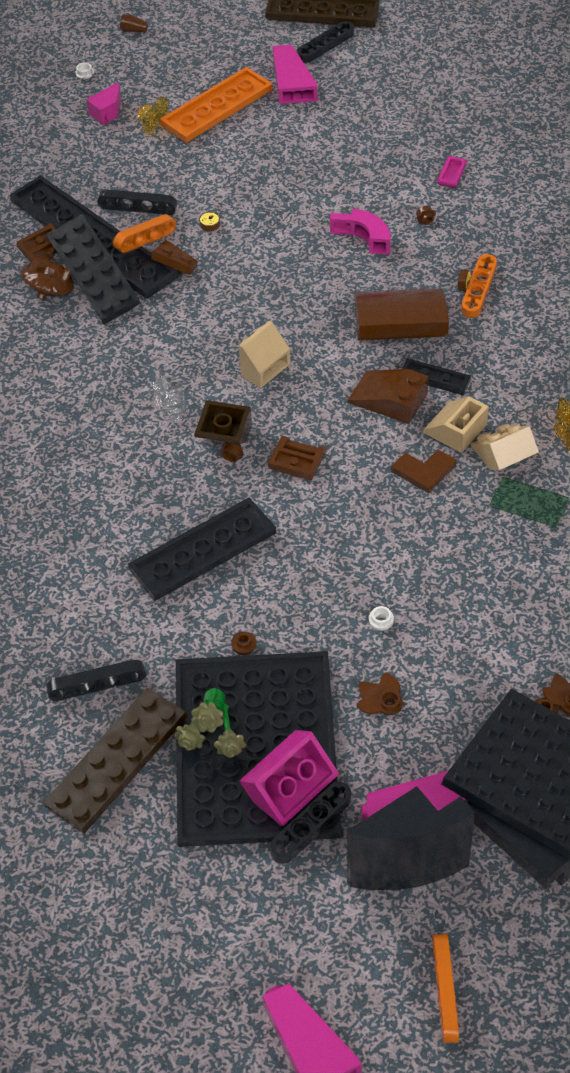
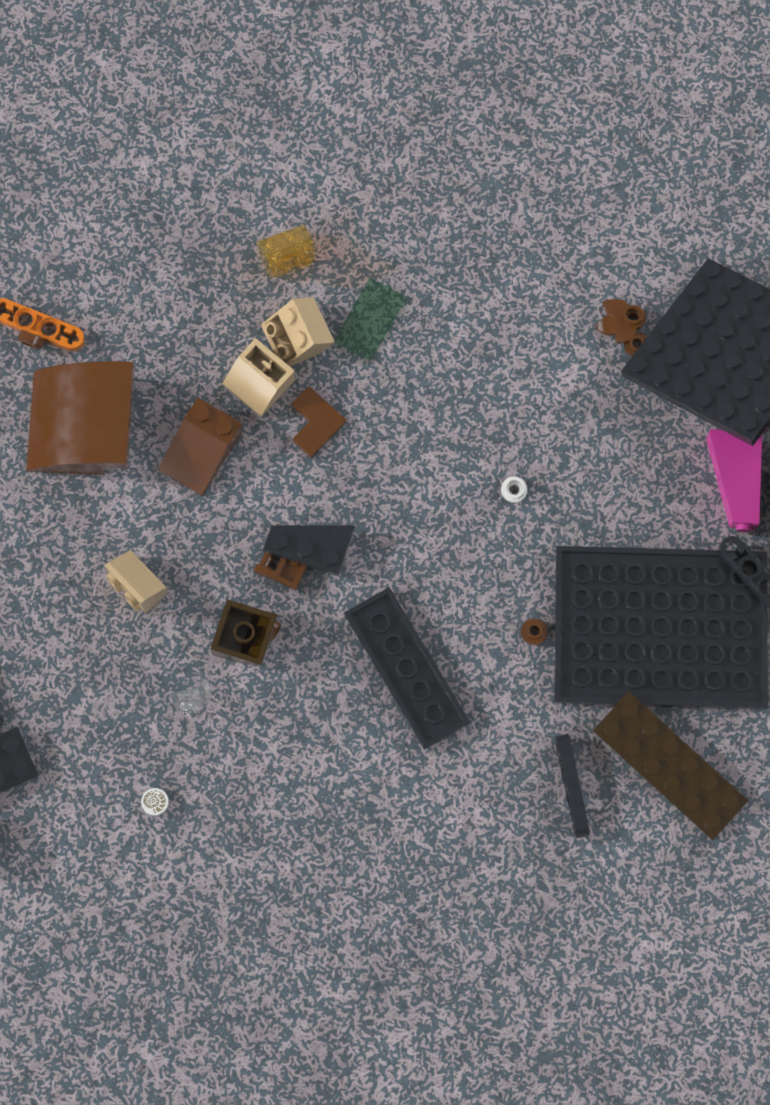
camera: 90 degrees left, 25 degrees up
olive plant [174,688,246,758] -> none
dark pink slope [239,730,339,826] -> none
reddish brown plate [357,672,403,715] -> none
black tile [402,358,471,396] -> none
none -> tile [141,788,169,816]
none -> black wing [263,525,355,576]

